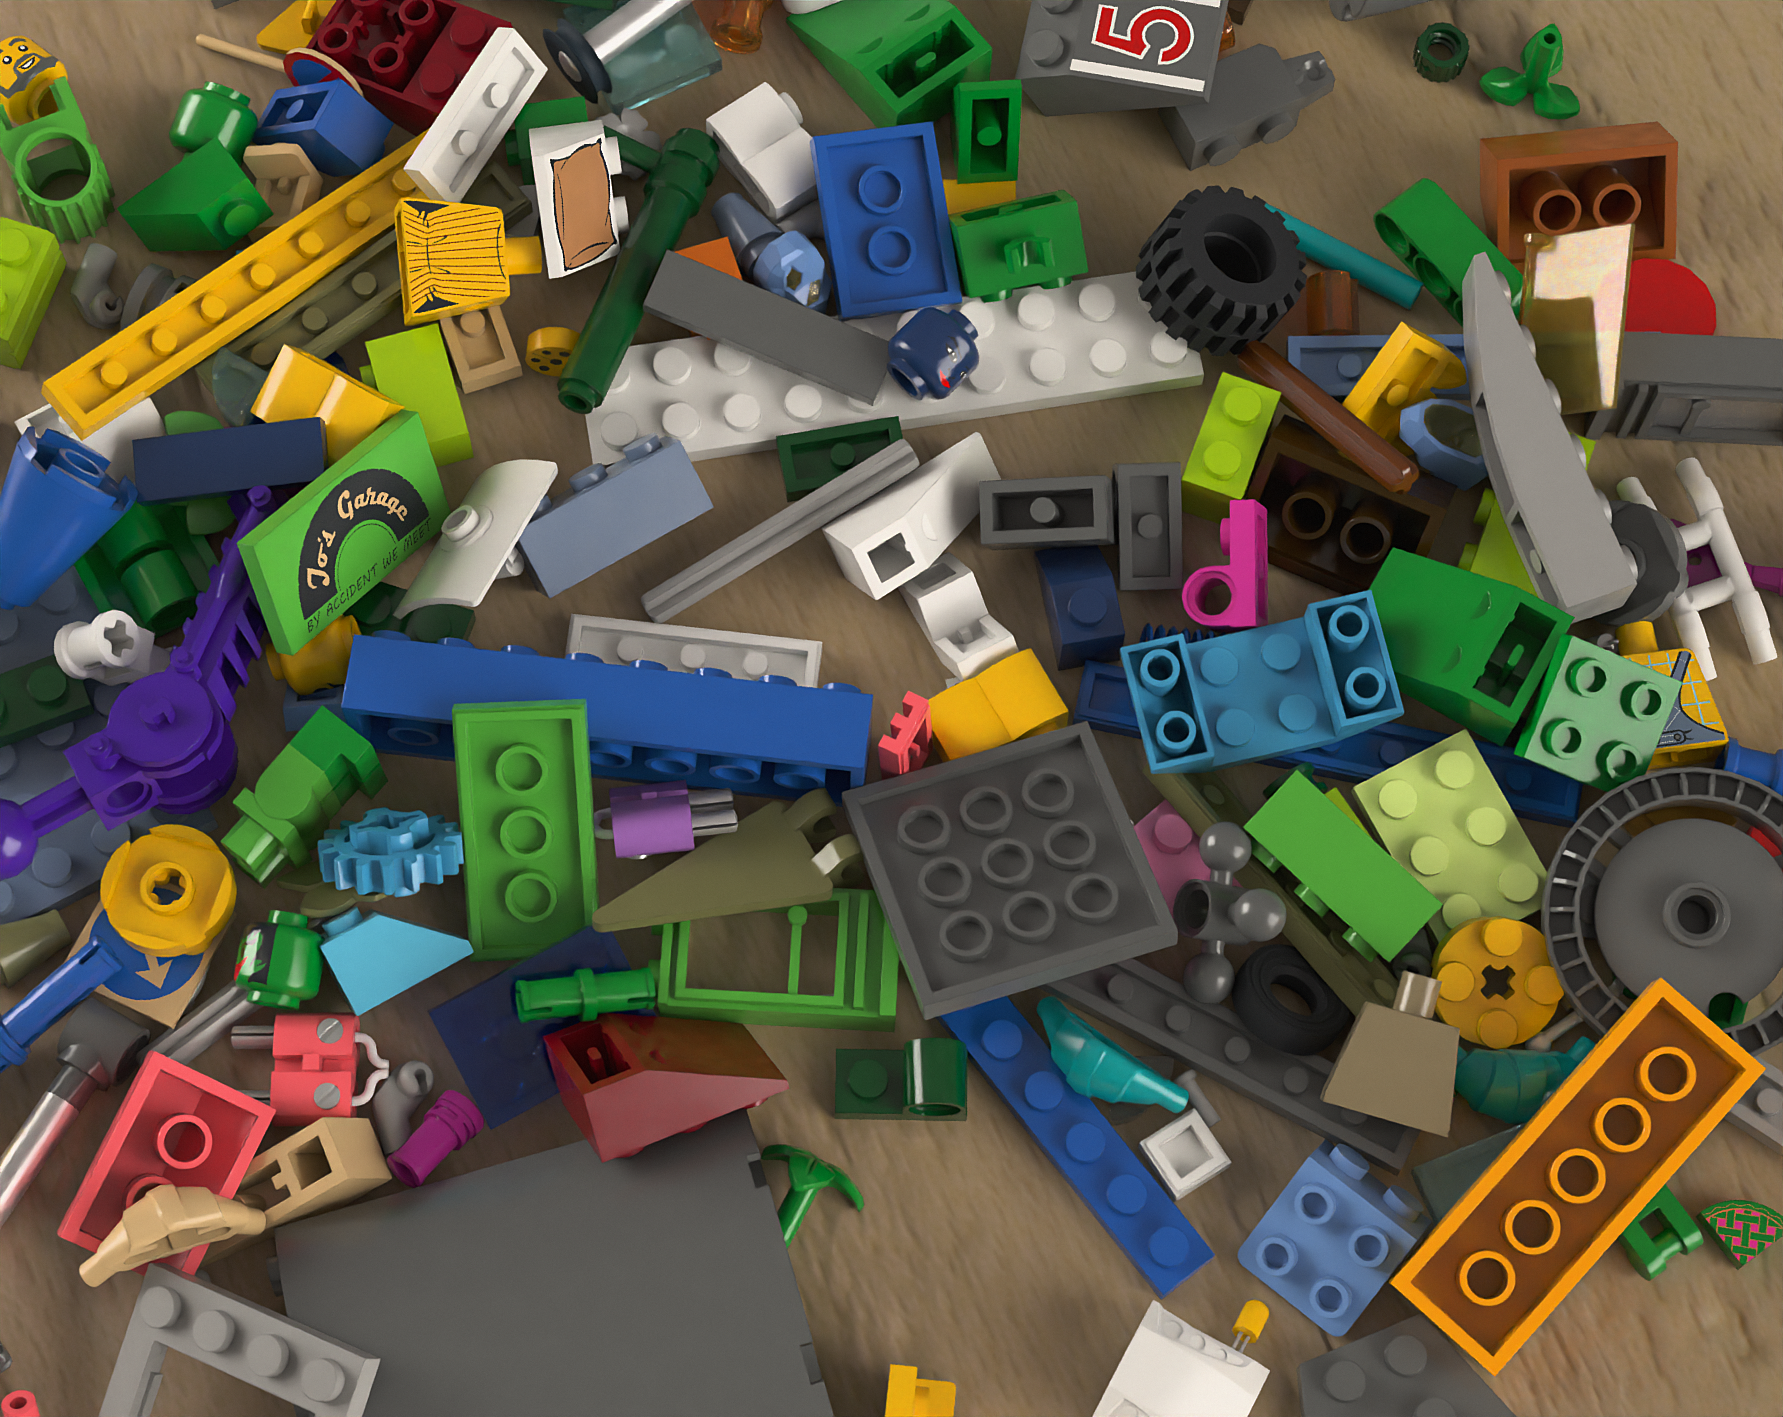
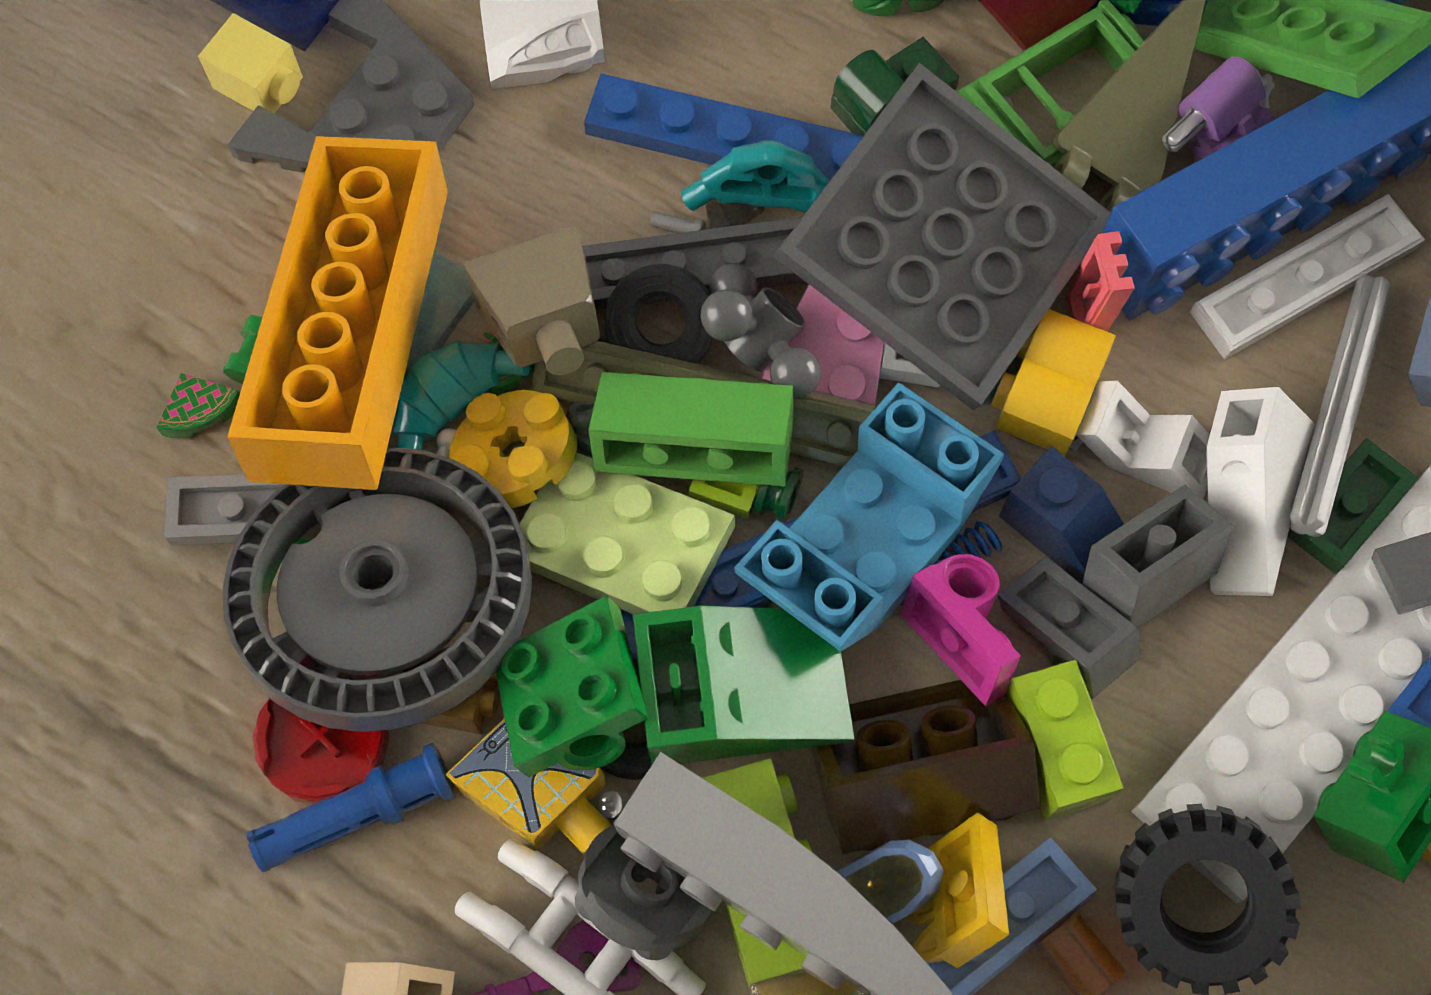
camera: 145 degrees right, 0 degrees up
dark blue head [886,307,980,400] -> none
white tile [1138,1108,1232,1202] -> none
yellow piece [1231,1300,1269,1353] -> none
reddish brown axle [1237,340,1419,495] -> none
medium blue bracket [1238,1139,1432,1337] -> none

